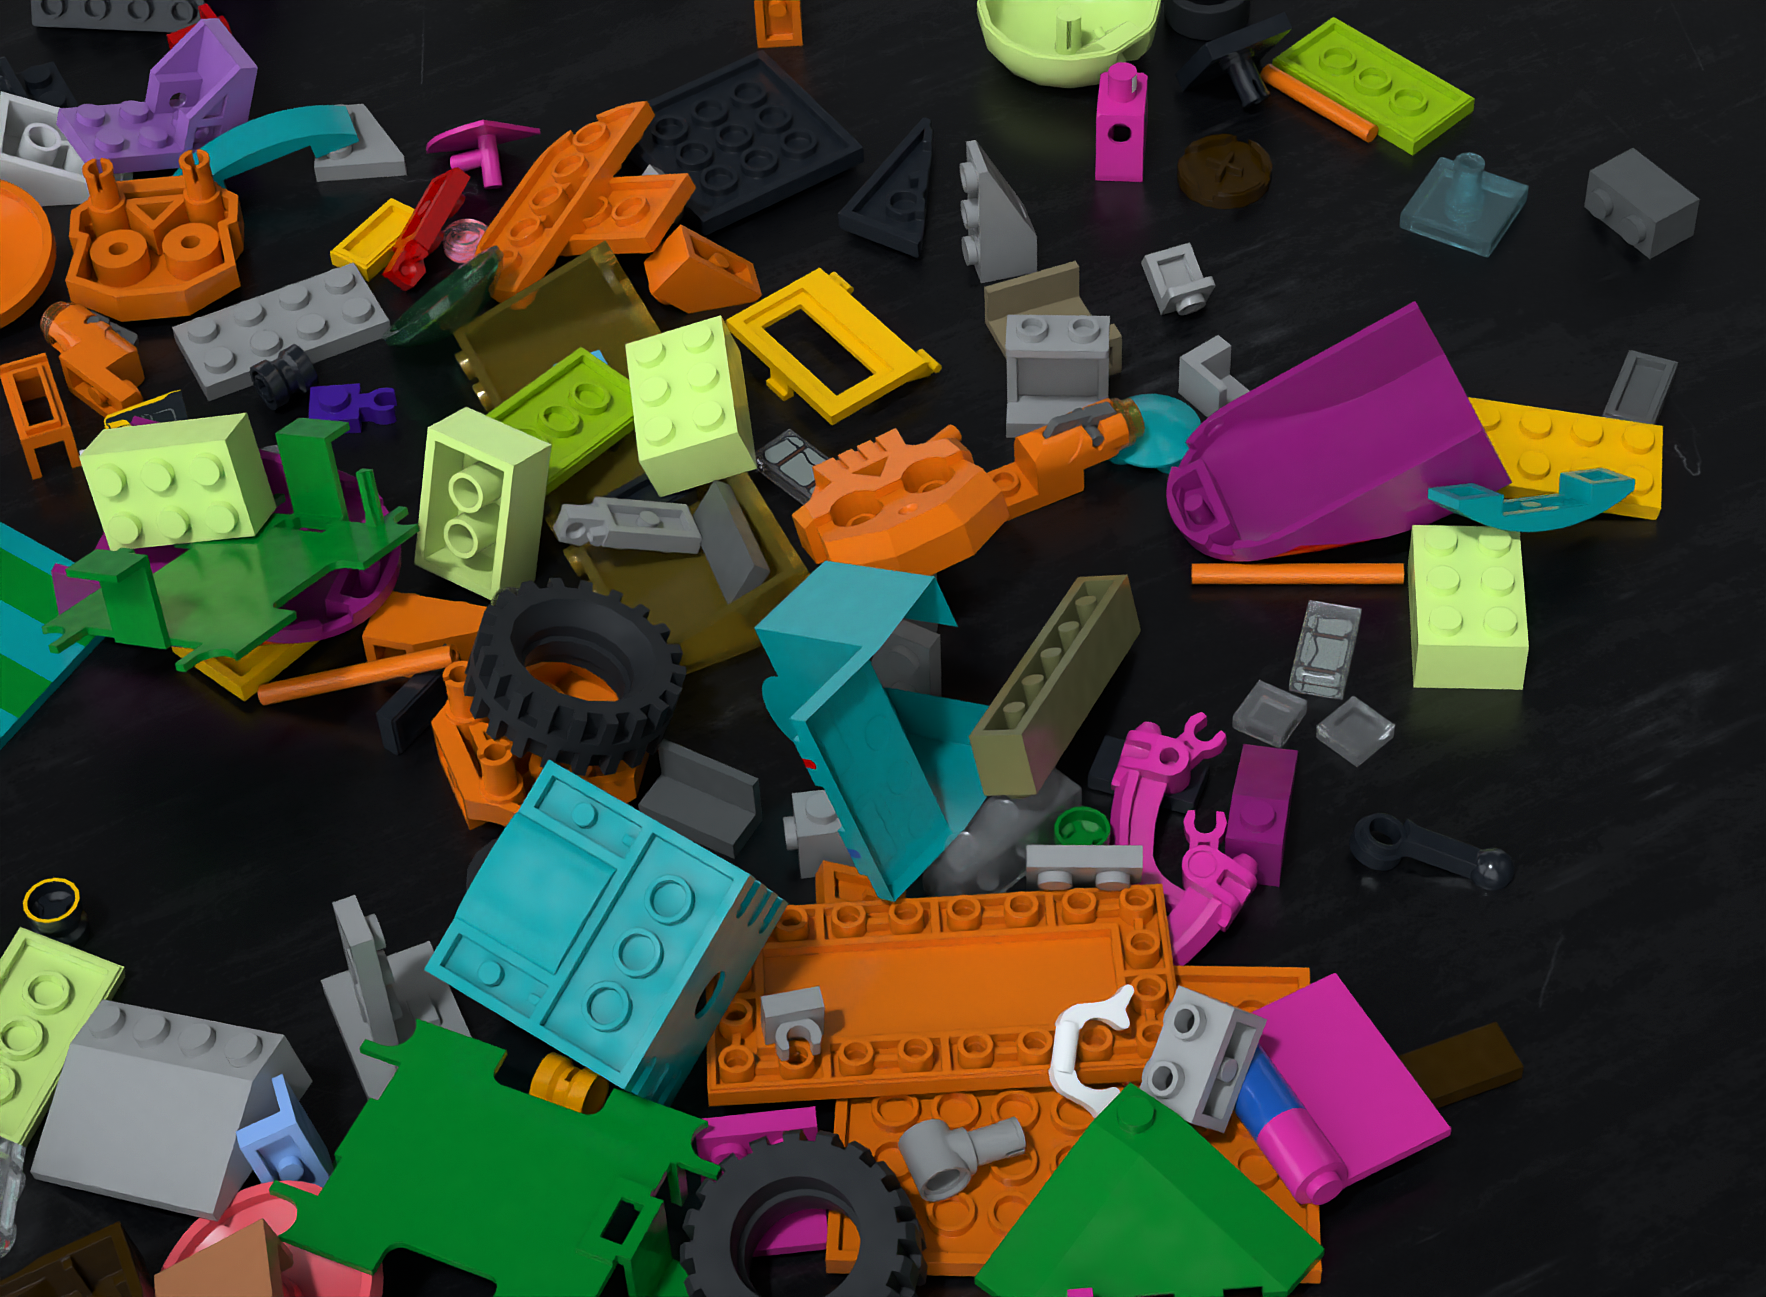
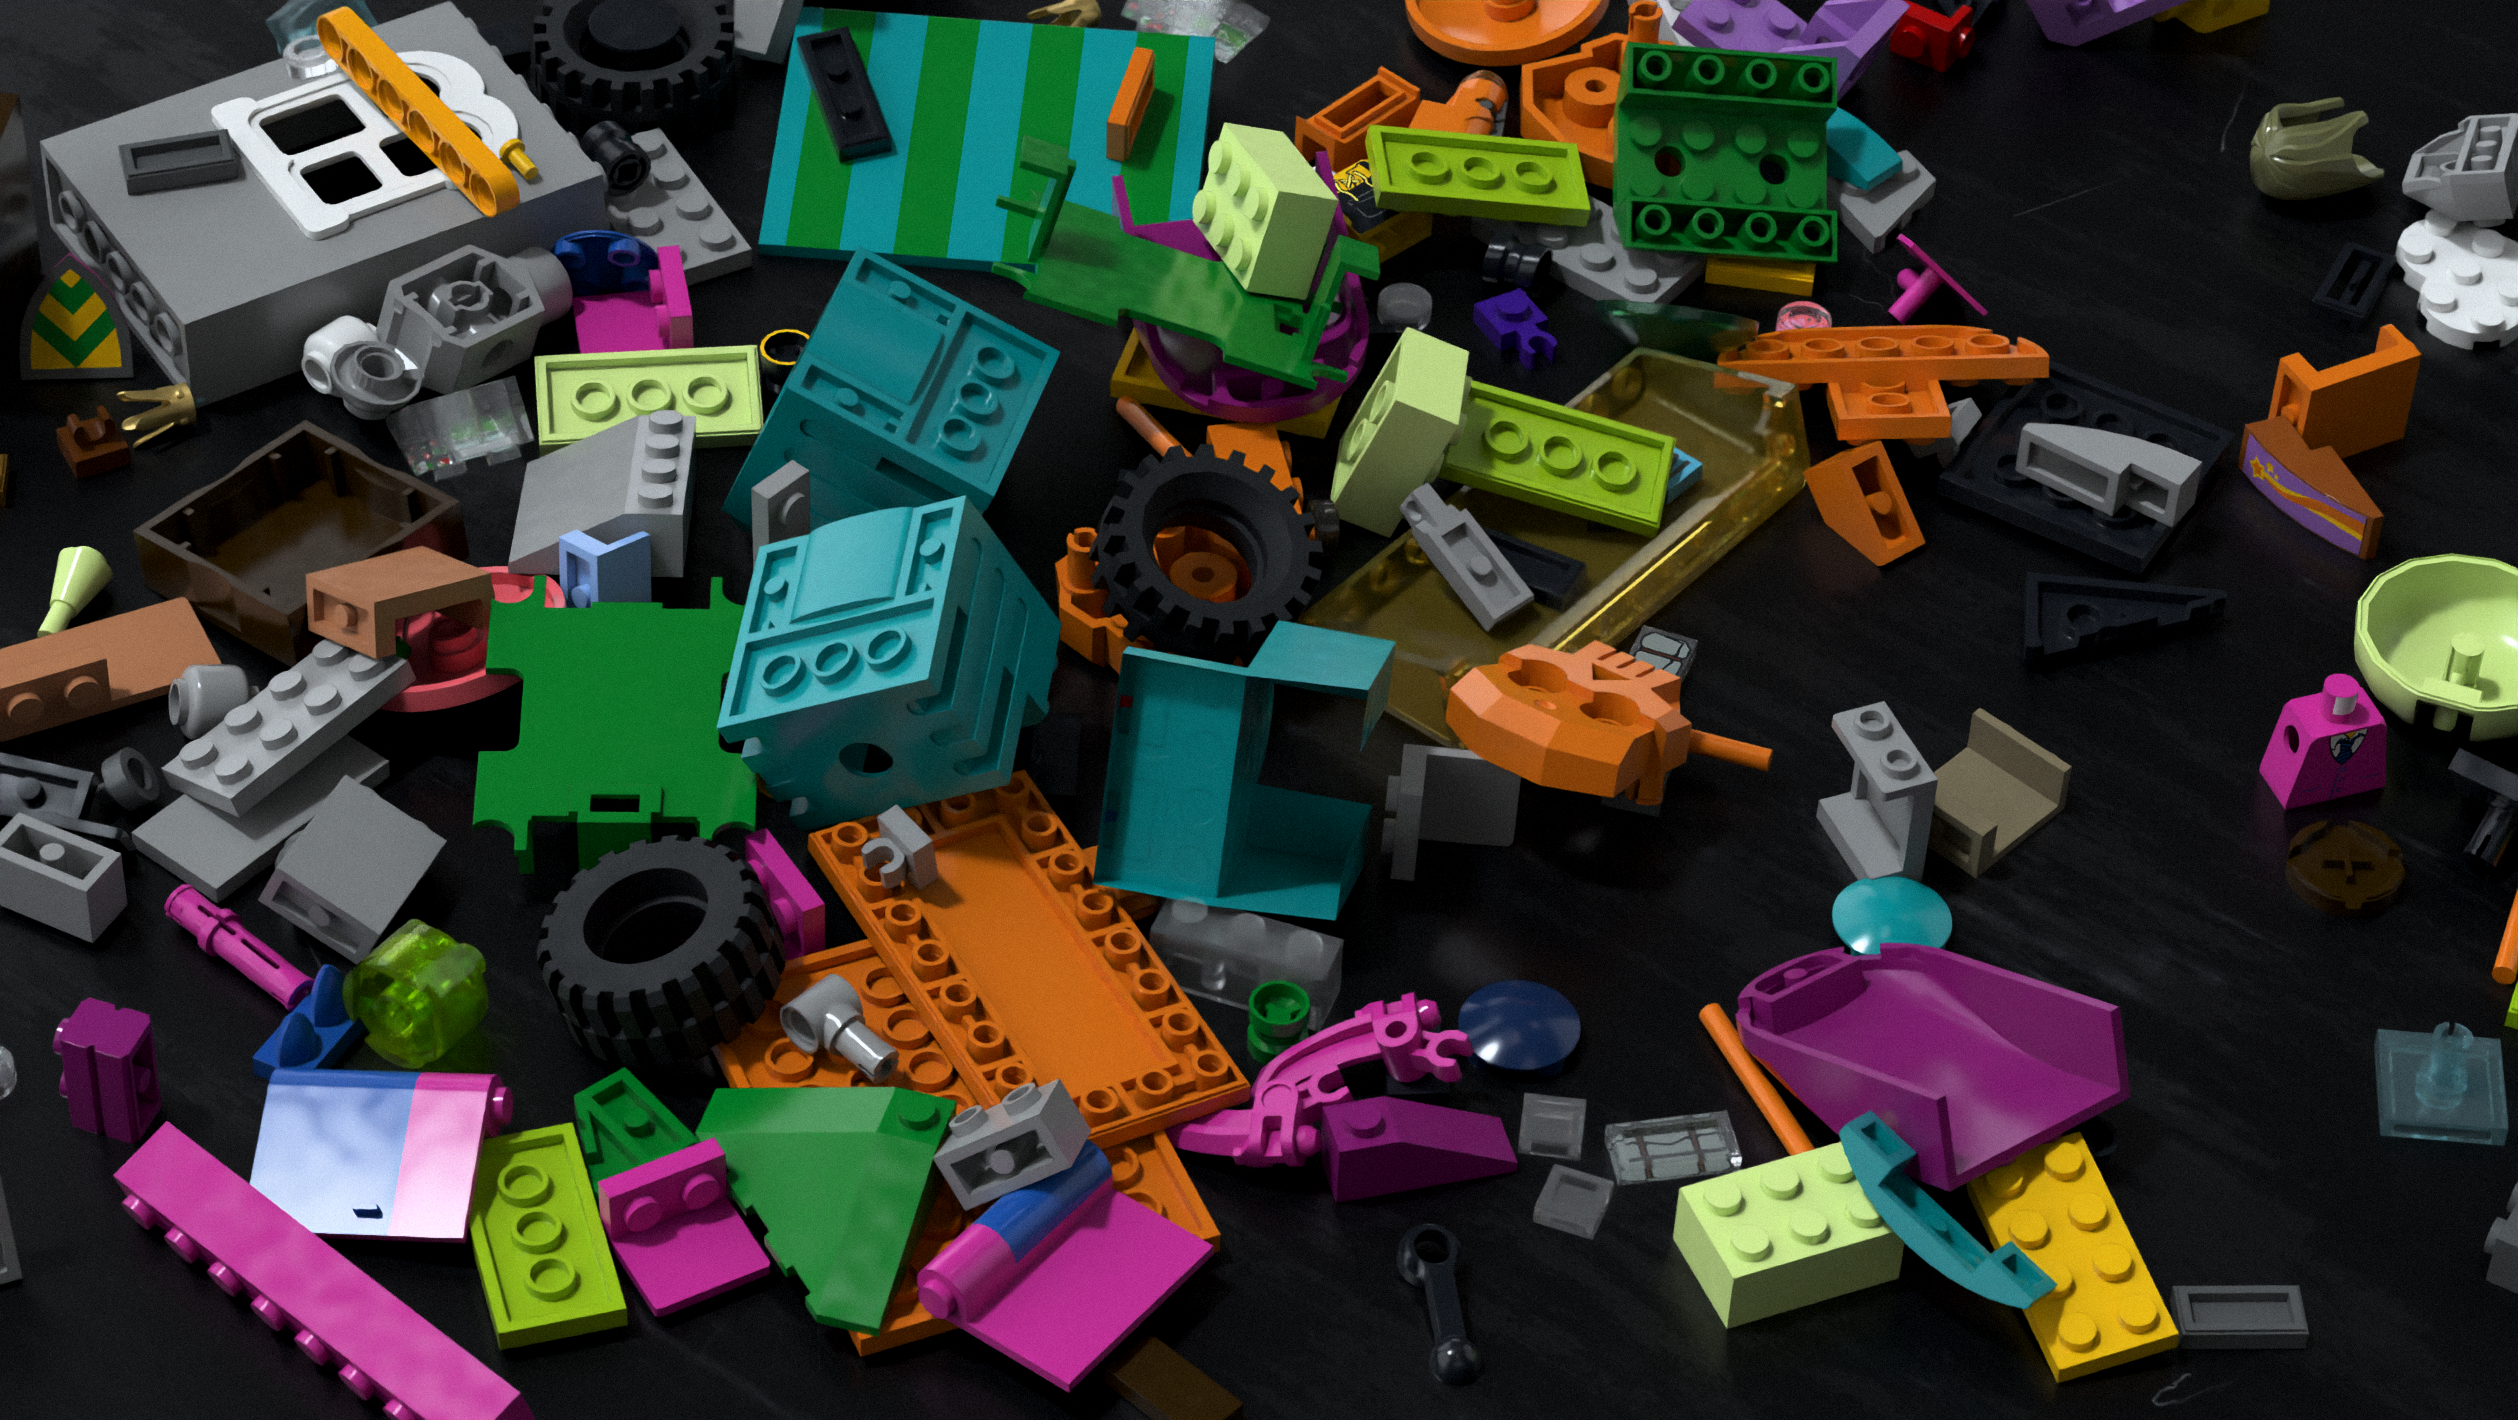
camera: 60 degrees right, 5 degrees down
red hinge [382,167,471,291] -> none
yellowish green brick [625,315,757,497] -> none
dark grey tile [693,480,770,612] -> none
yellow piece [726,268,942,425] -> none
light grey slope [960,140,1037,283] -> none
olive brick [969,574,1141,799] -> none
orange plate [987,398,1145,522] -> none
light grey wing [1026,845,1143,892] -> none
white helmet [1048,984,1134,1119] -> none
light grey bracket [1141,243,1216,315] -> none
light grey panel [1178,335,1249,417] -> none
none -> teal piece [721,246,1060,533]
none -> lime plate [1365,124,1591,227]
none -> dark blue dish [1458,980,1581,1076]
none -> green slope [1613,42,1837,265]
none -> light grey slope [2015,423,2202,528]
none -> slope [2237,415,2384,560]

